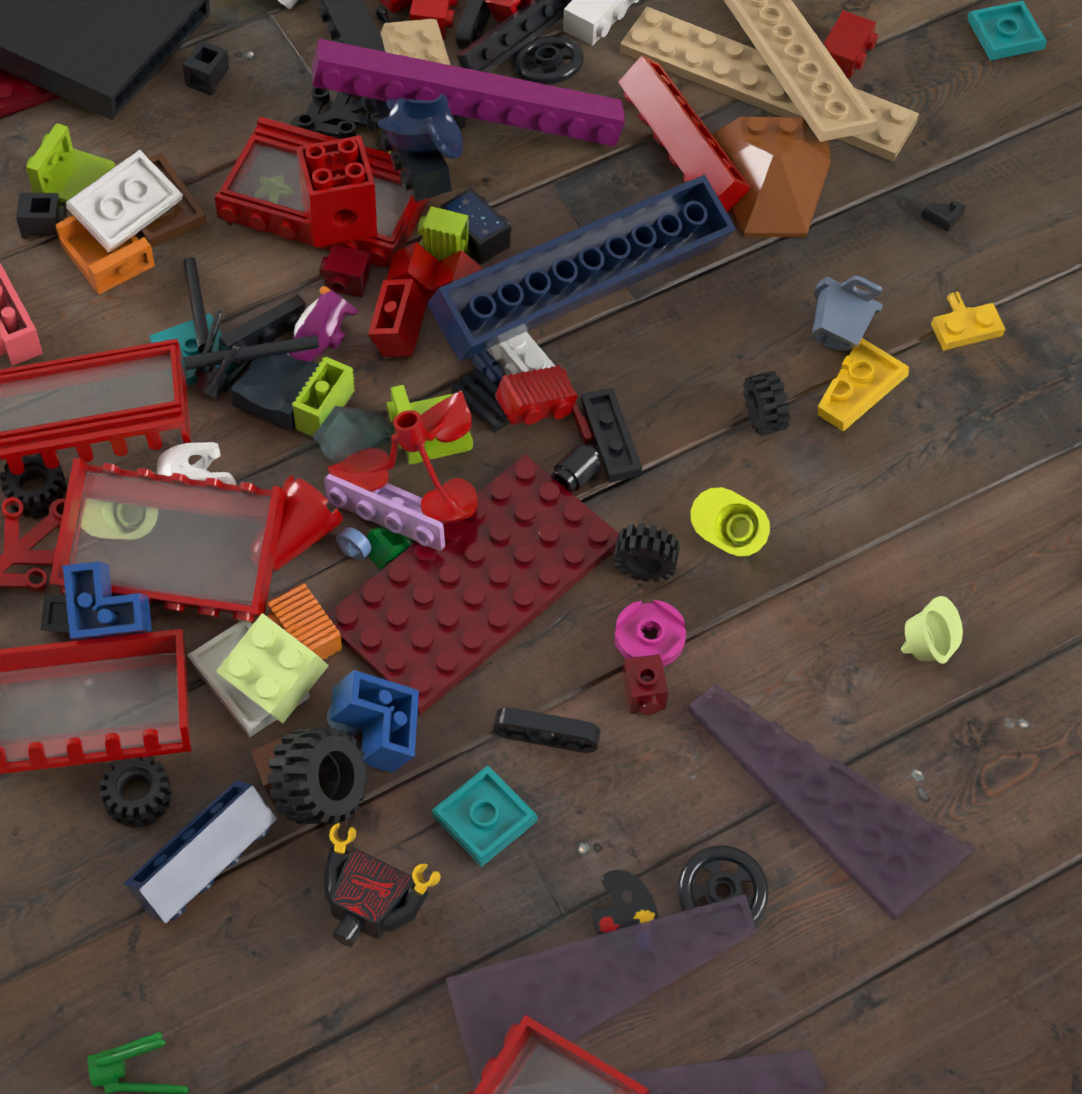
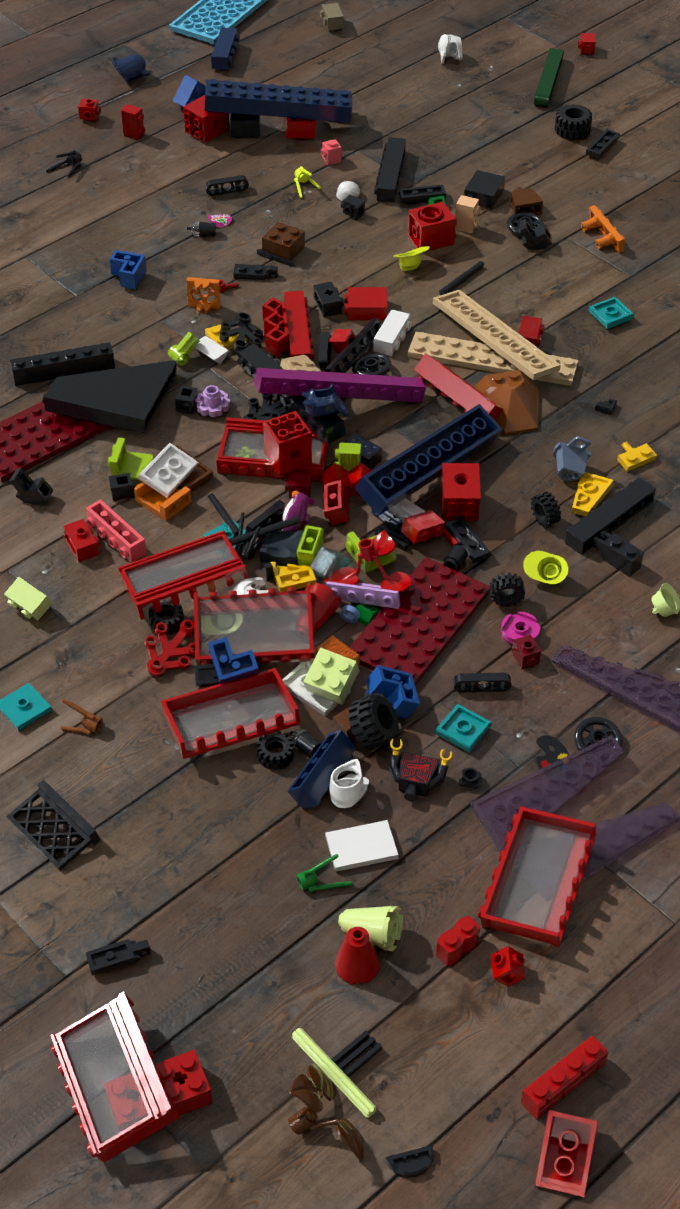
camera: 10 degrees left, 10 degrees down
none -> lavender plant [195,385,230,417]
none -> black tile [260,562,273,581]
none -> yellow wing [270,562,316,592]
none -> black piece [290,729,322,756]
none -> white tile [325,820,398,872]
none -> white helmet [329,759,369,808]
none -> red brick [441,463,481,521]
none -> black plate [459,768,482,789]
none -> black brick [565,478,656,555]
none -> black hinge [591,531,644,577]

